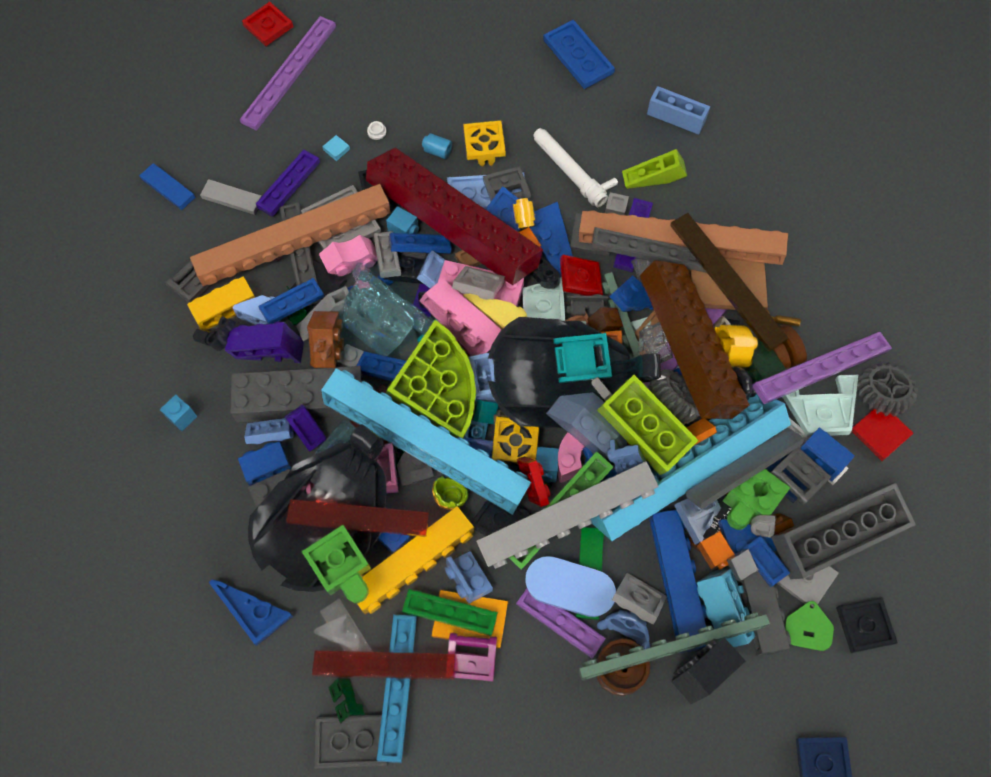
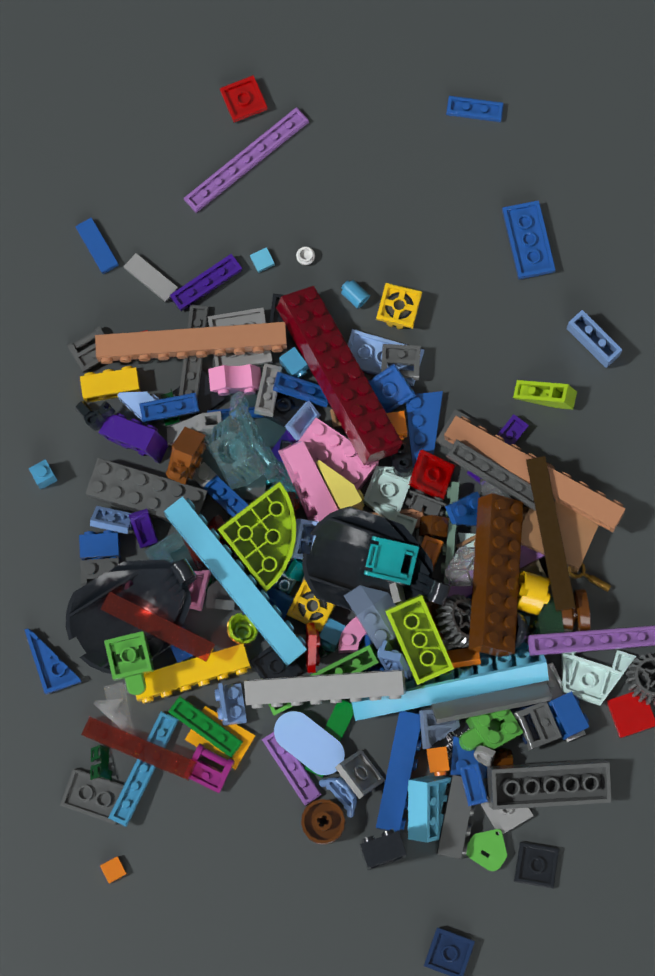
camera: 25 degrees right, 10 degrees up
light grey plate [452,266,505,300] -> none
yellow brick [513,198,535,229] -> none
white cylinder [533,128,618,208] -> none
sand green plate [579,613,770,681] -> none
light grey plate [605,192,629,215] -> none
tile [727,549,758,581] -> none

